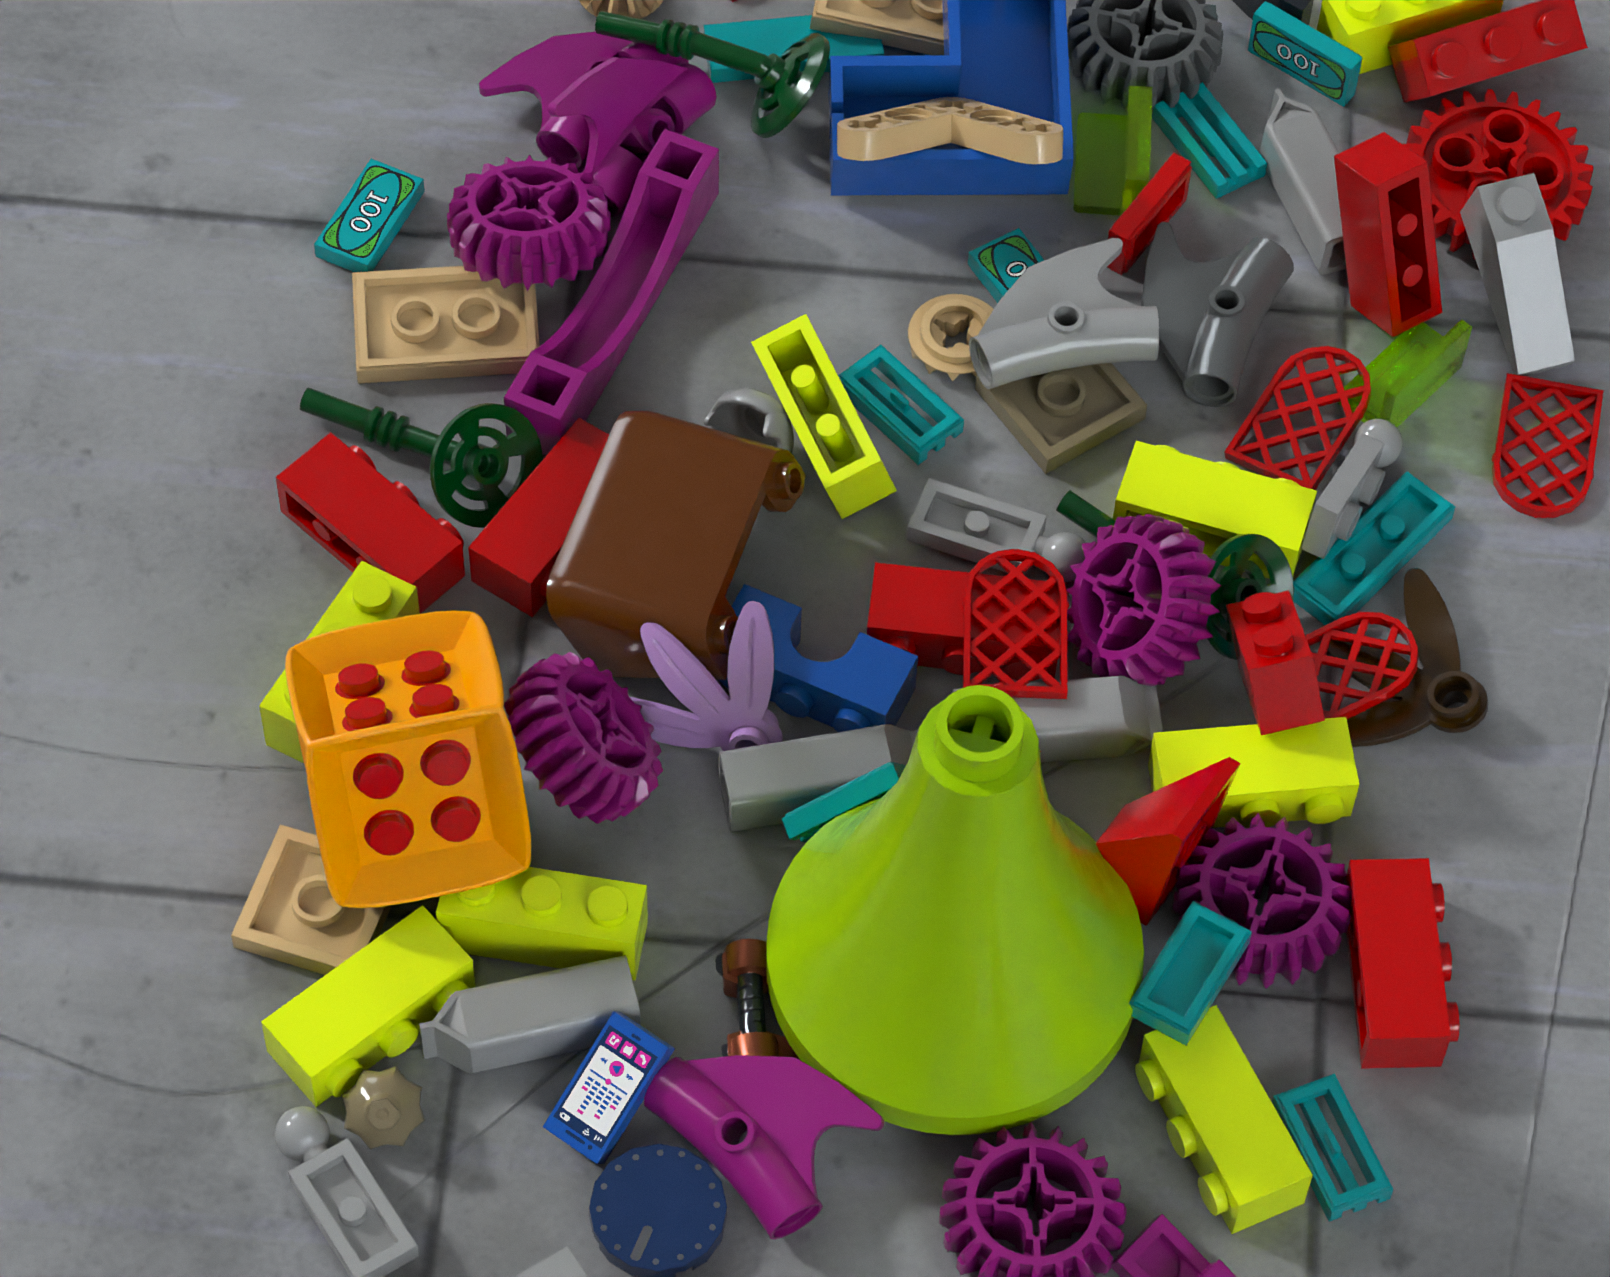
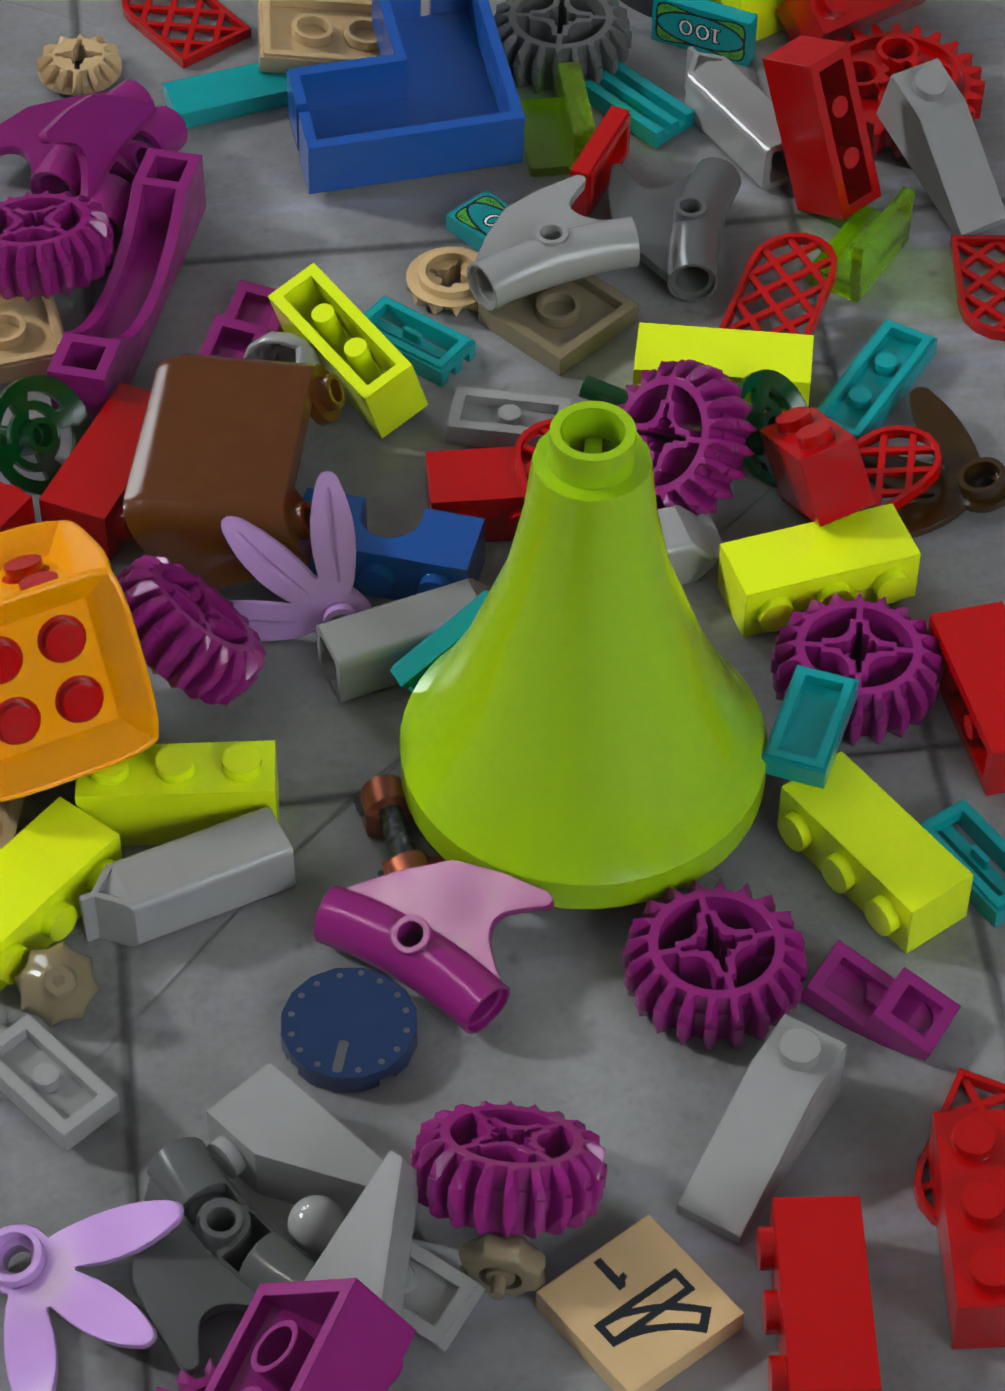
camera: 10 degrees left, 10 degrees down
tile [543,1011,675,1164] -> none
dark green dish [595,11,830,138] -> none
tan beam [837,97,1064,164] -> none
red slope [1095,757,1241,926] -> none
light grey plate [1301,419,1403,559] -> none
none -> magenta slope [198,280,284,358]

